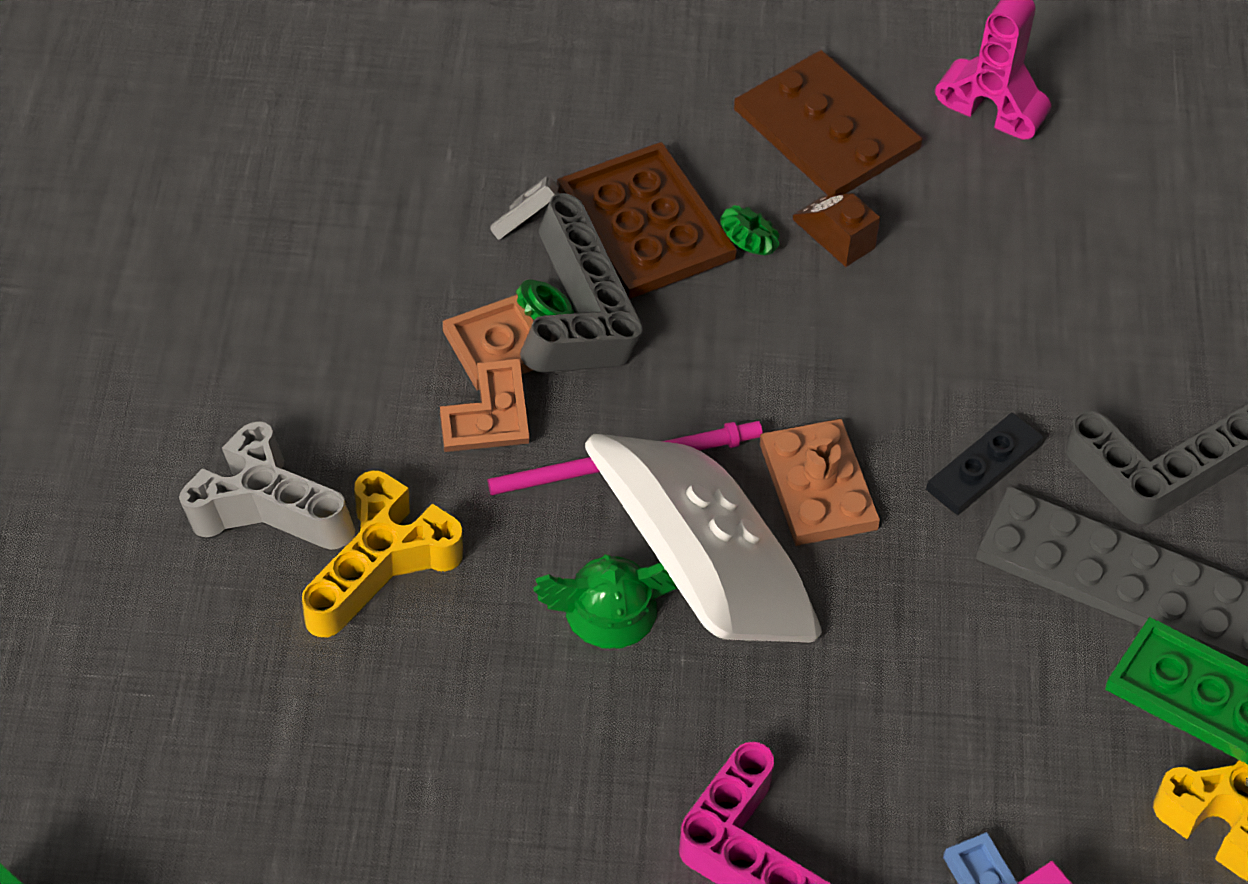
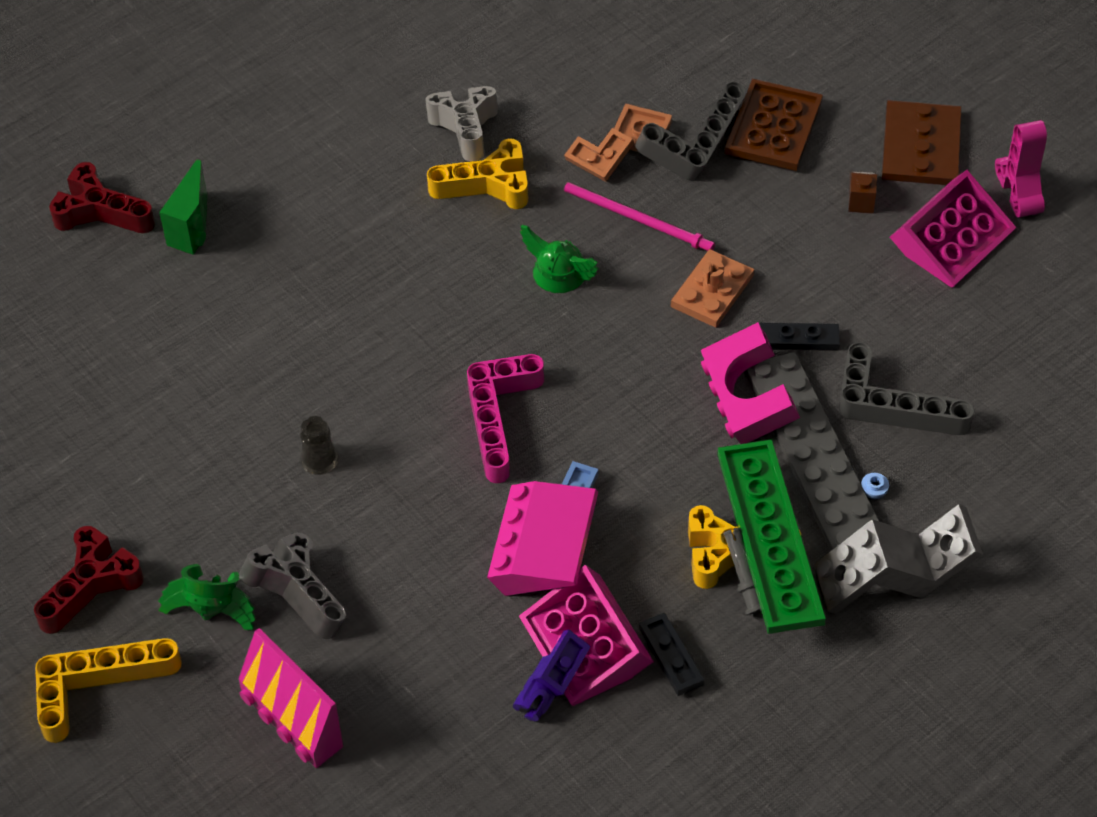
camera: 50 degrees right, 0 degrees up
light grey tile [490,176,558,240] -> none
green gear [516,279,574,320] -> none
white wedge [585,434,822,643] -> none
green gear [720,205,780,255] -> none
none -> dark pink arch [701,322,800,444]
none -> dark pink slope [890,170,1017,288]

